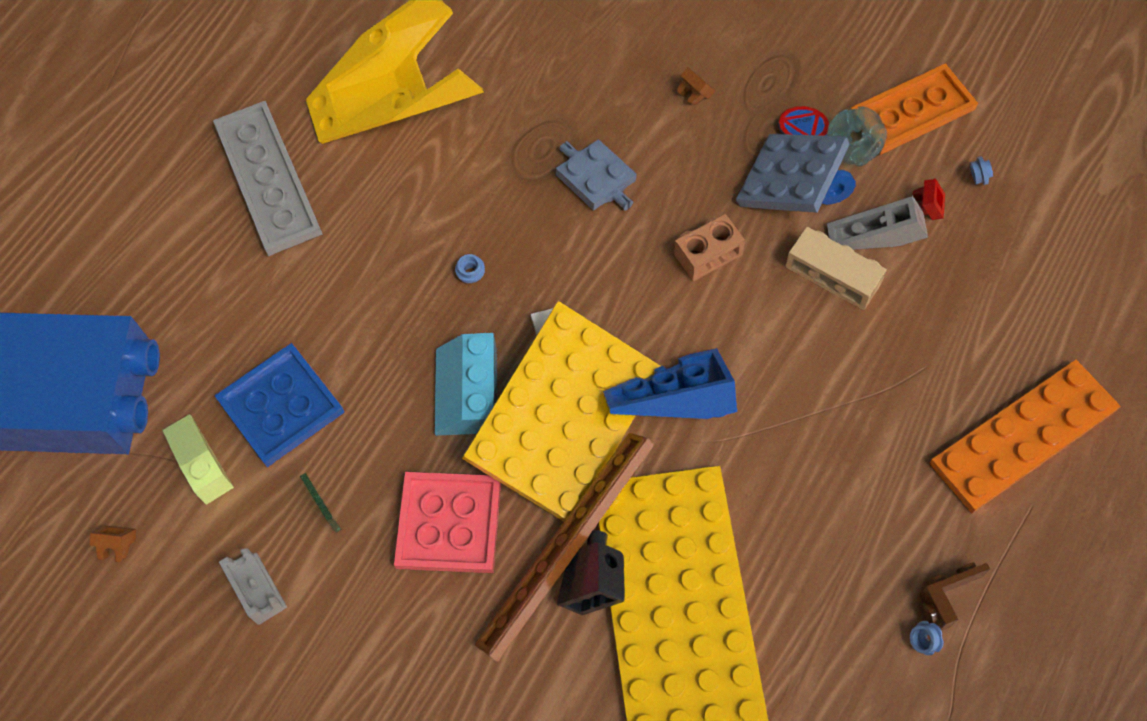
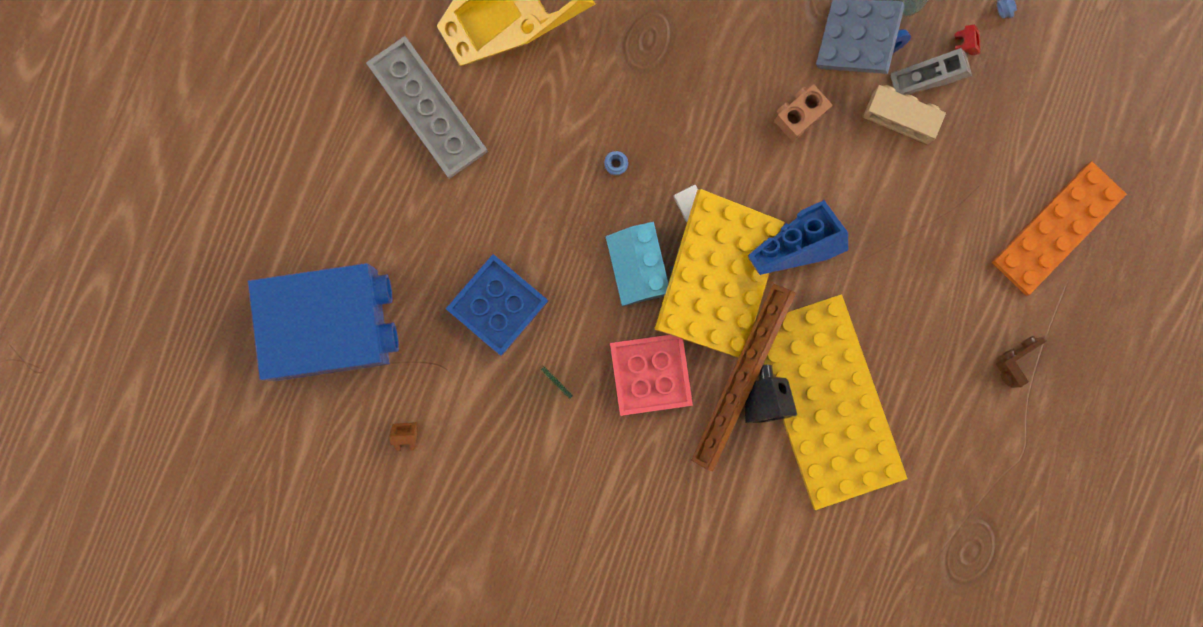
camera: 20 degrees left, 20 degrees up
yellowish green slope [162,414,234,505] -> none
light grey hinge [219,549,287,625] -> none
sand blue plate [556,139,637,211] -> none
medium blue plate [910,621,944,655] -> none

